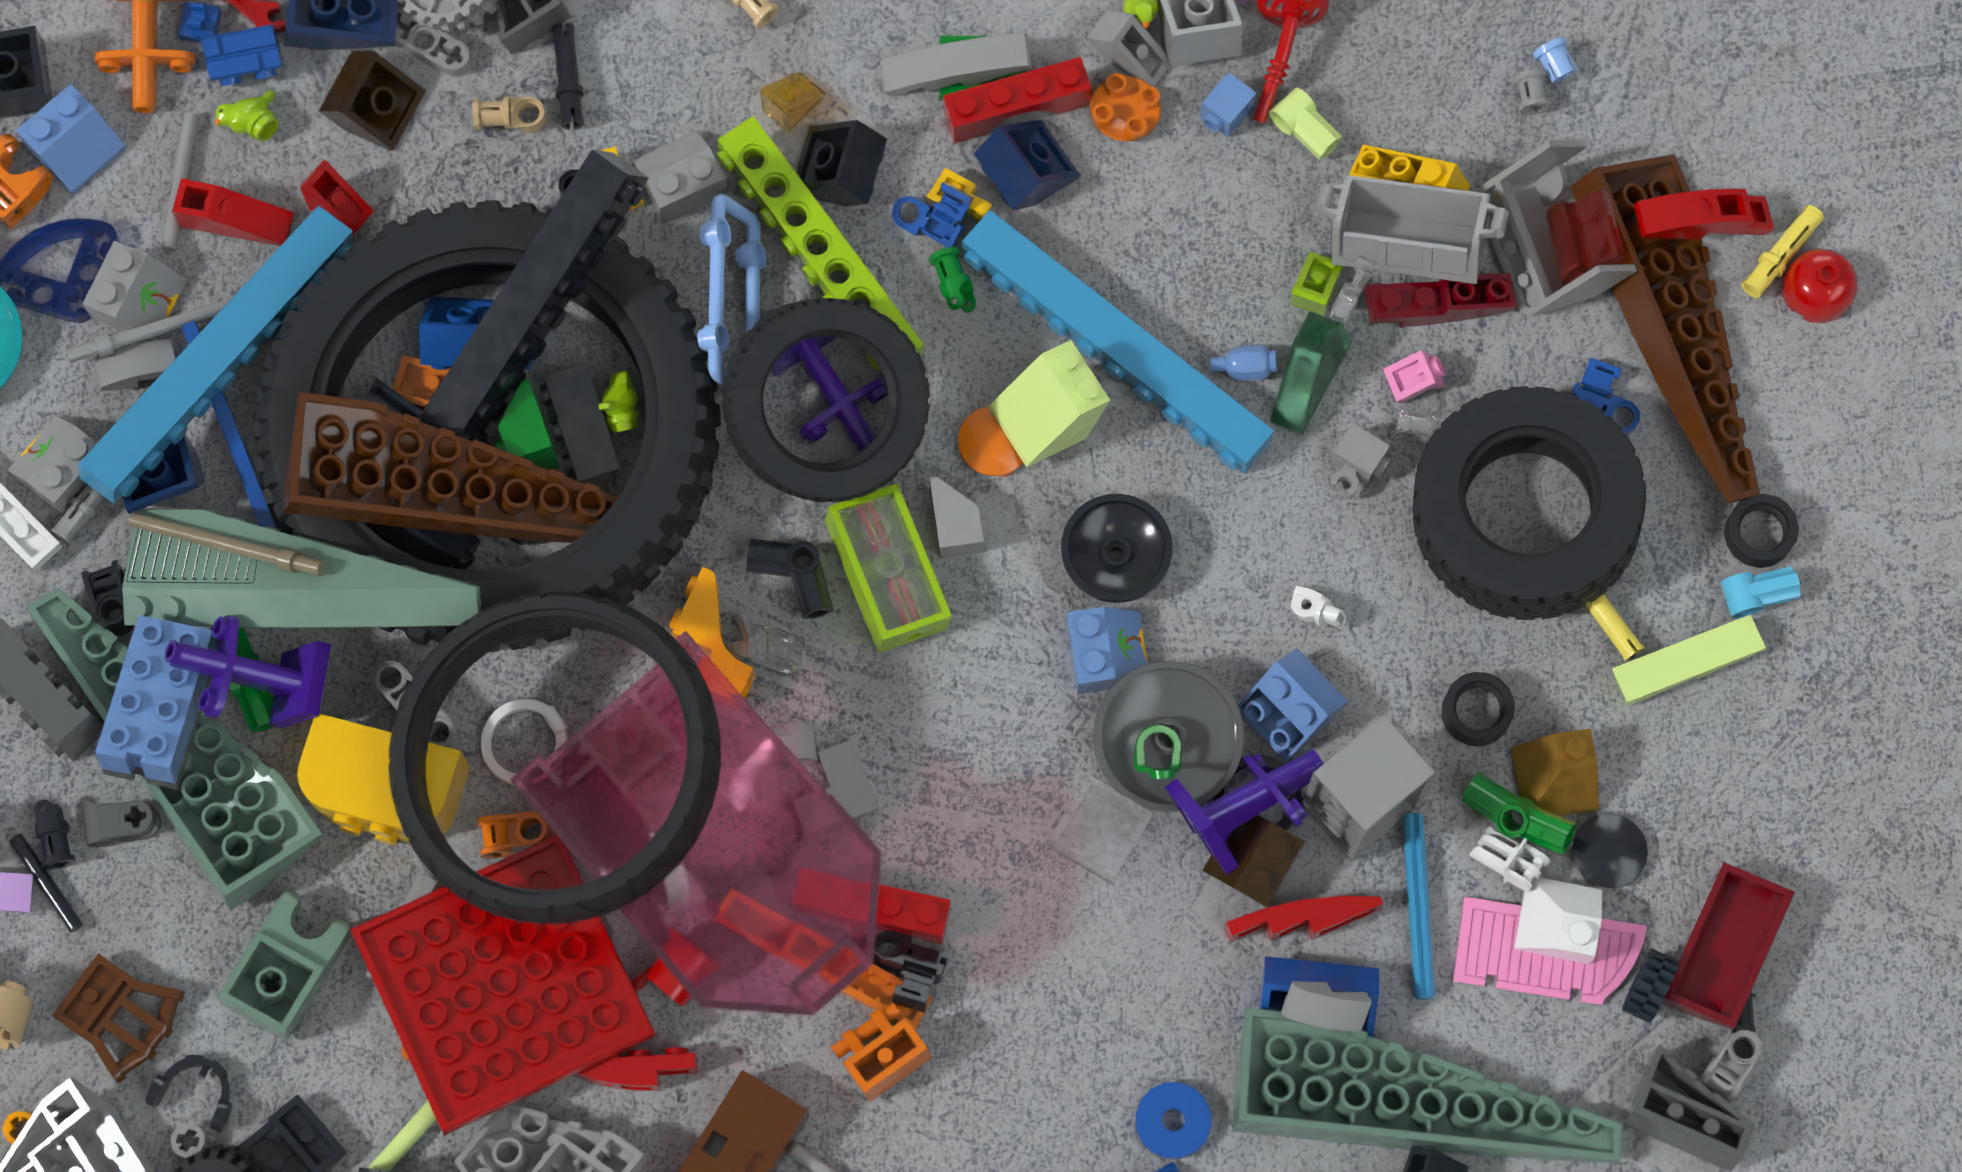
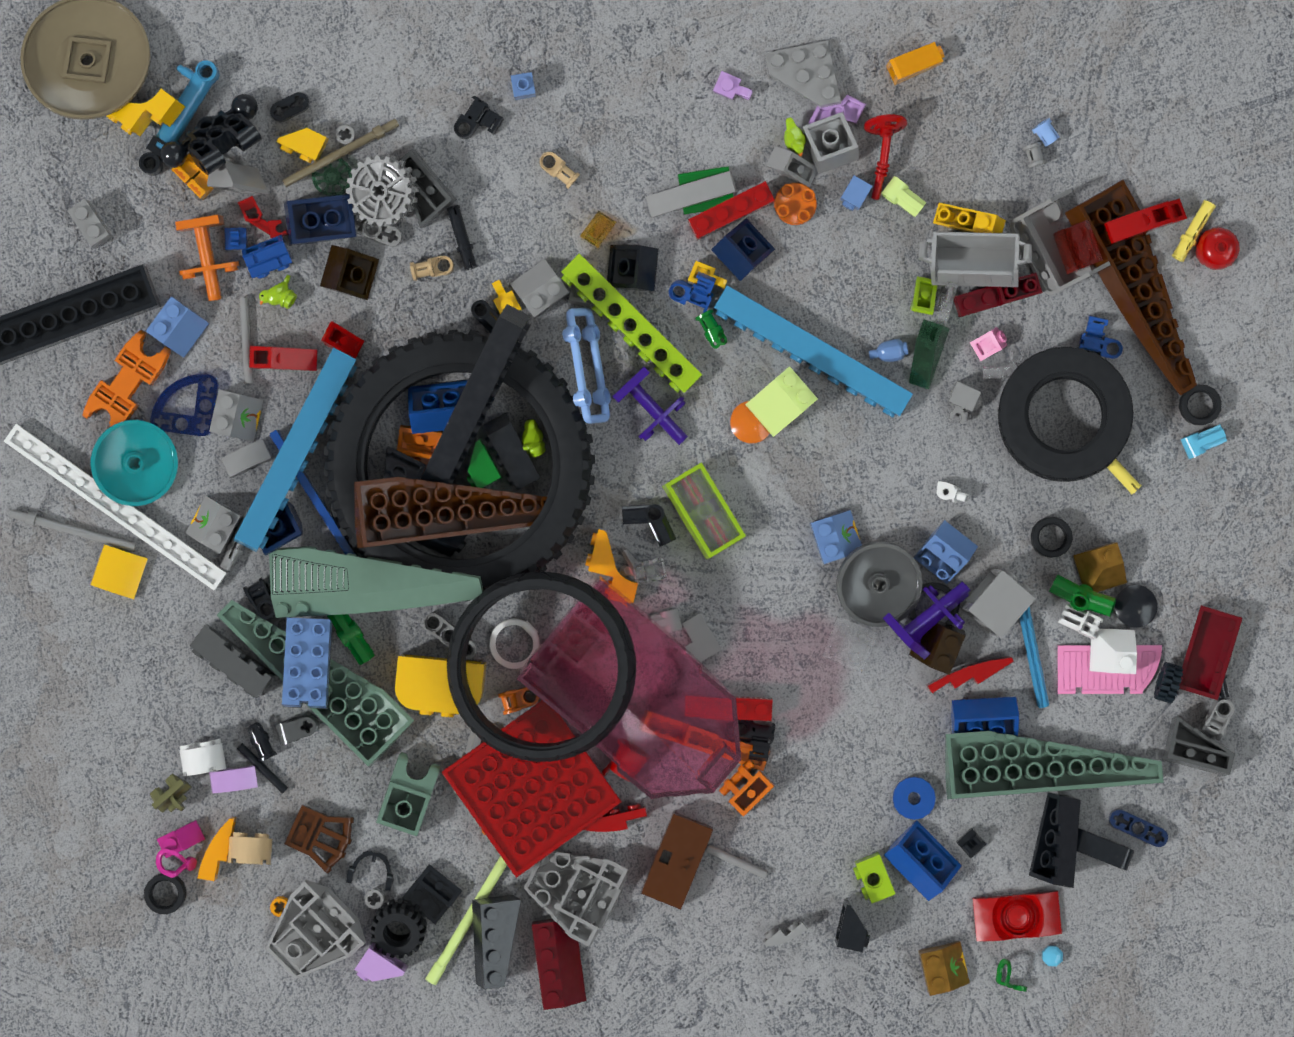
camera: 10 degrees left, 15 degrees up
light grey bar [65,297,233,363] -> none
dark tan bar [129,512,326,576] -> none
dark purple piece [164,615,331,728] -> none
black tyre [722,298,930,502] -> none
light grey slope [930,476,990,558] -> none
black dish [1061,494,1173,603] -> none
green piece [1134,724,1182,779] -> none
light grey slope [1281,982,1372,1032] -> none
yellowish green slope [1612,614,1766,707] -> none

